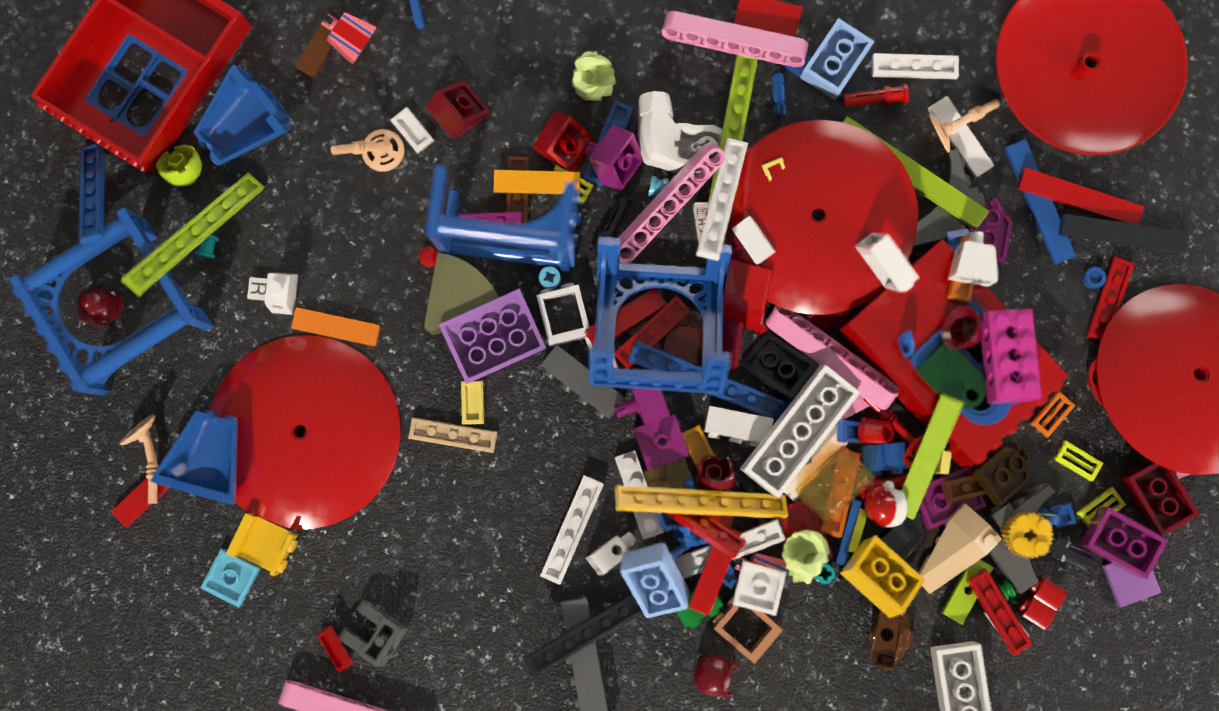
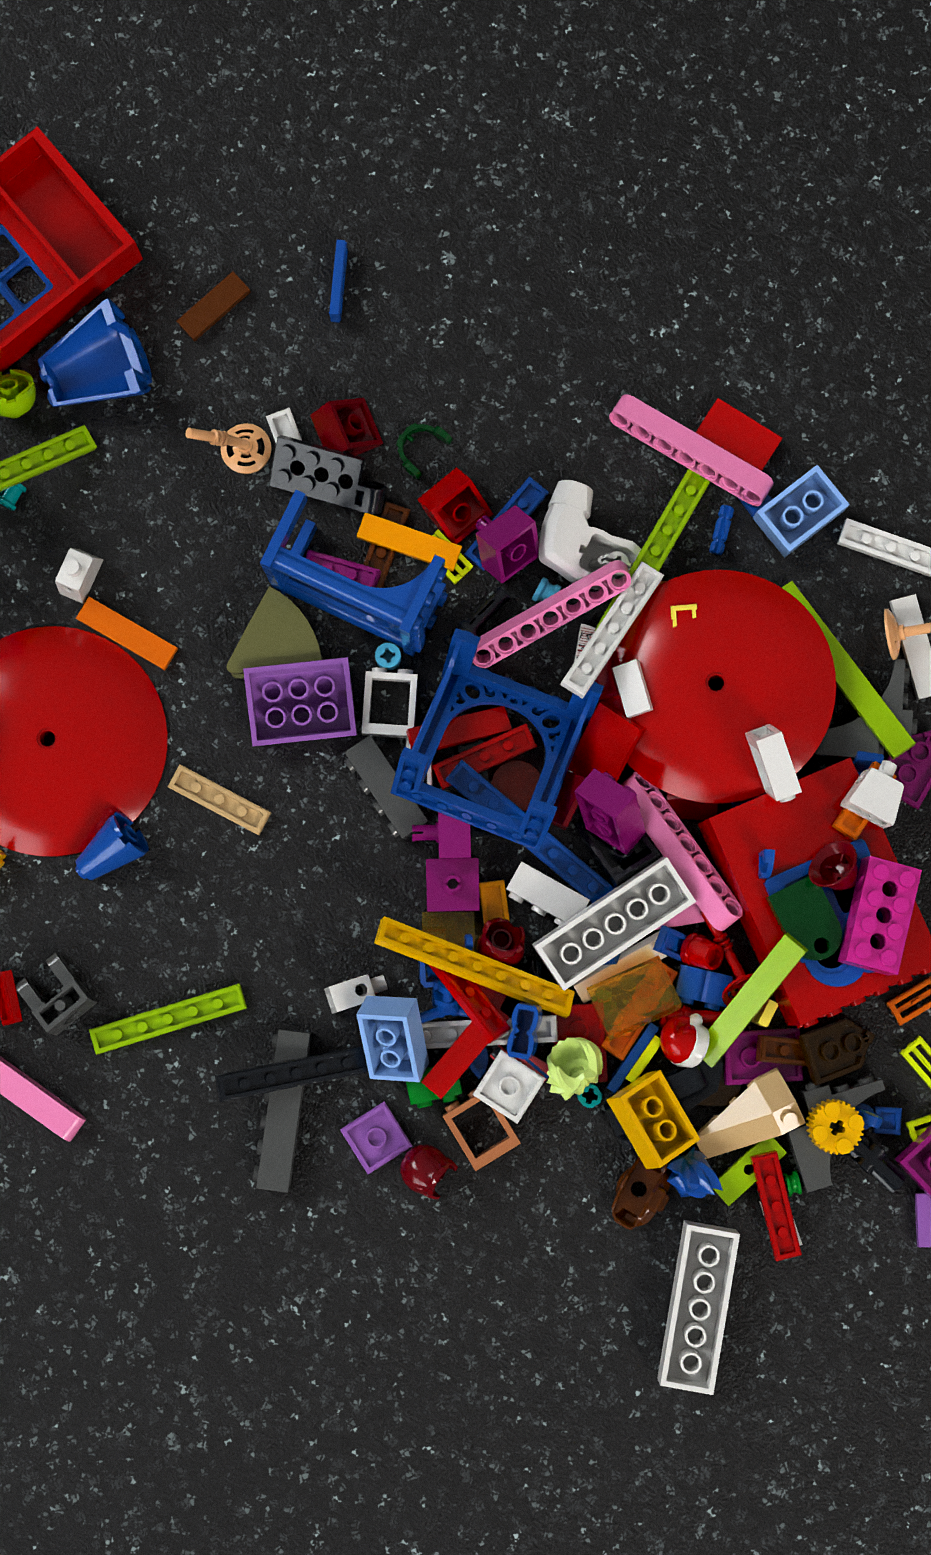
camera: 20 degrees right, 0 degrees up
white tile [247,277,267,301] -> none
torso [321,12,376,64] -> none
red tile [419,246,439,268] -> none
light yellow tile [461,381,484,425] -> none
white plate [540,475,604,585] -> none
yellowish green hair [572,51,616,101] -> none
white plate [614,450,664,540] -> none
red pin [842,84,909,107] -> none
red brick [1018,577,1067,630] -> none
none -> blue cone [75,812,149,880]
none -> lime tile [89,983,247,1055]
none -> hinge [269,435,386,514]
none -> medium lavender tile [340,1101,413,1174]
none -> dark green piece [396,423,453,480]
none -> blue brick [507,1002,542,1060]
none -> magenta brick [574,768,646,855]
none -> blue hair [667,1146,723,1198]

